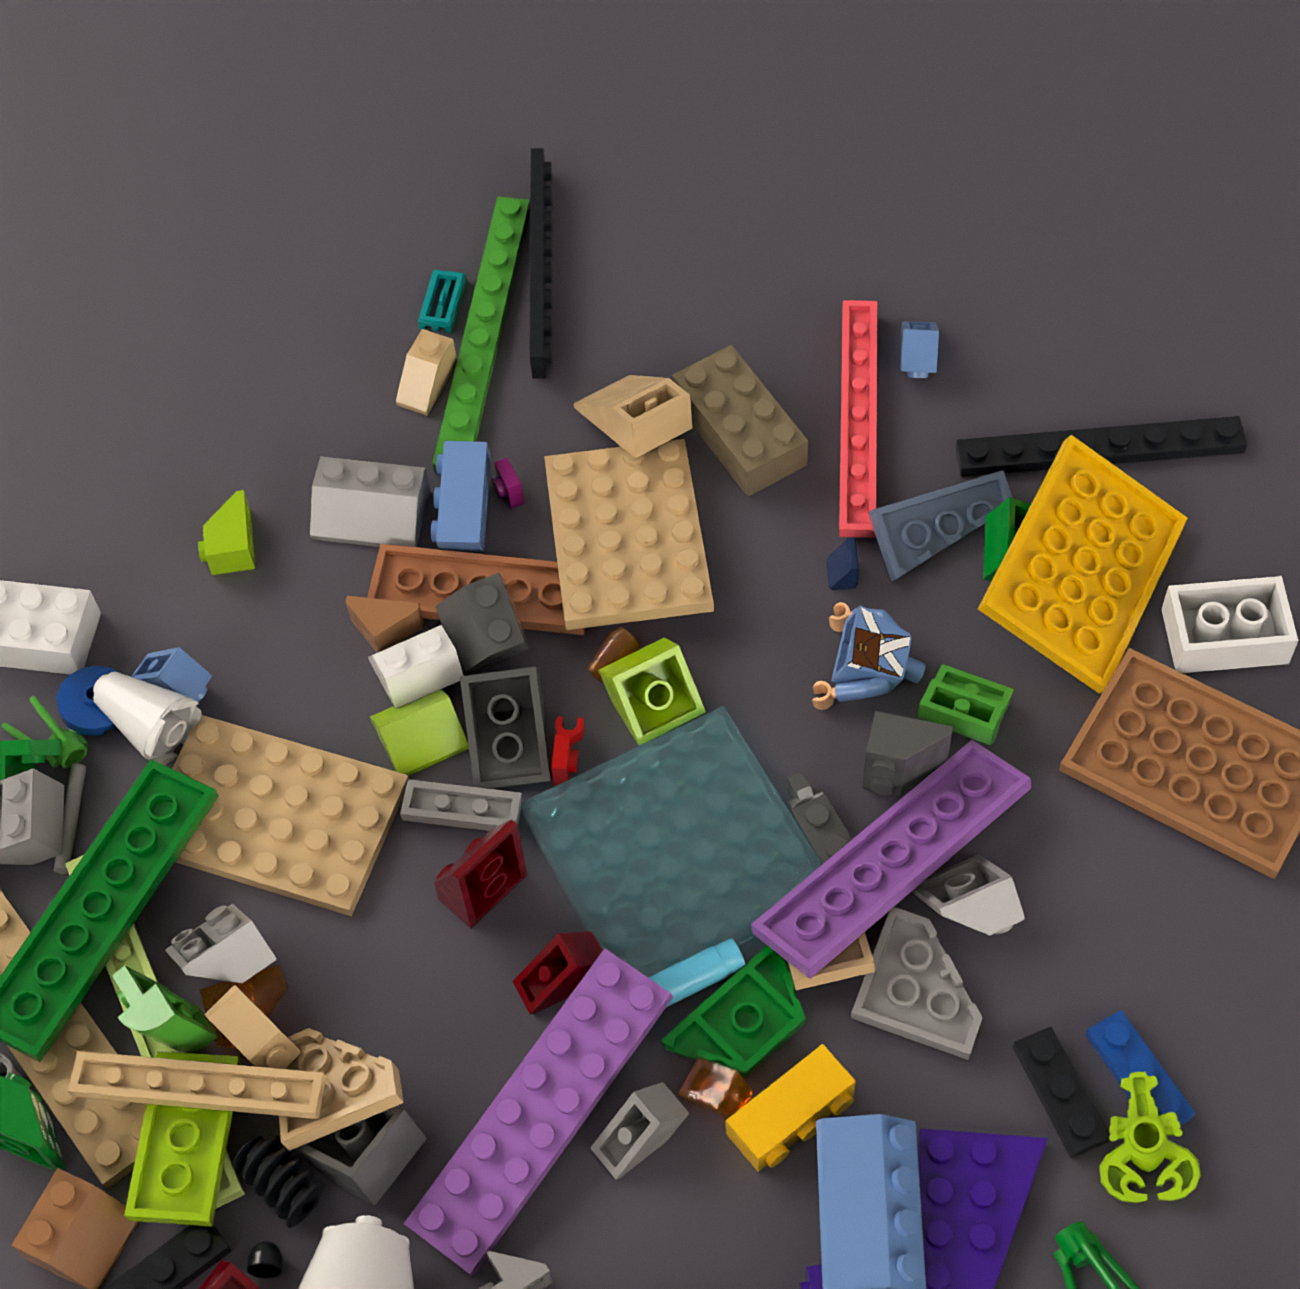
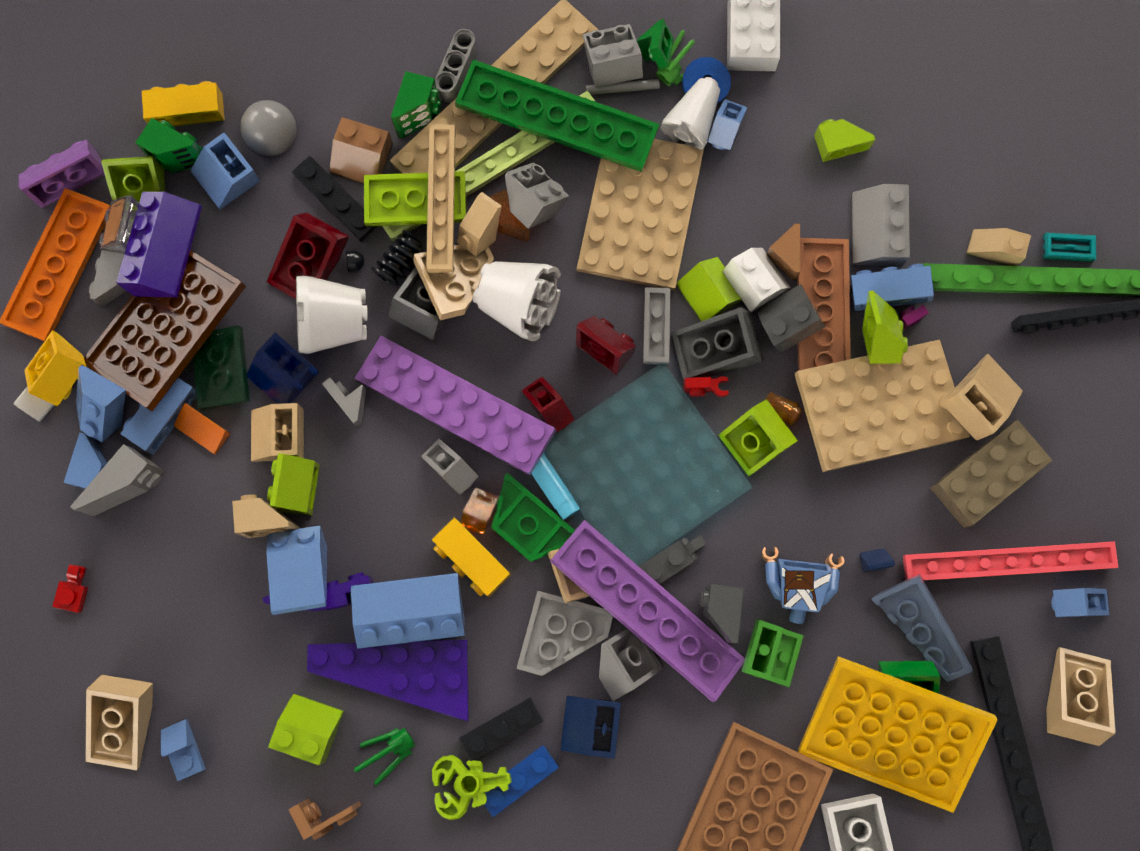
camera: 80 degrees right, 20 degrees up
bright green brick [112,965,218,1052] -> none
none -> white cone [473,261,561,341]
none -> dark blue slope [560,695,621,759]
none -> lime slope [862,291,908,364]
none -> tan slope [1046,647,1115,746]

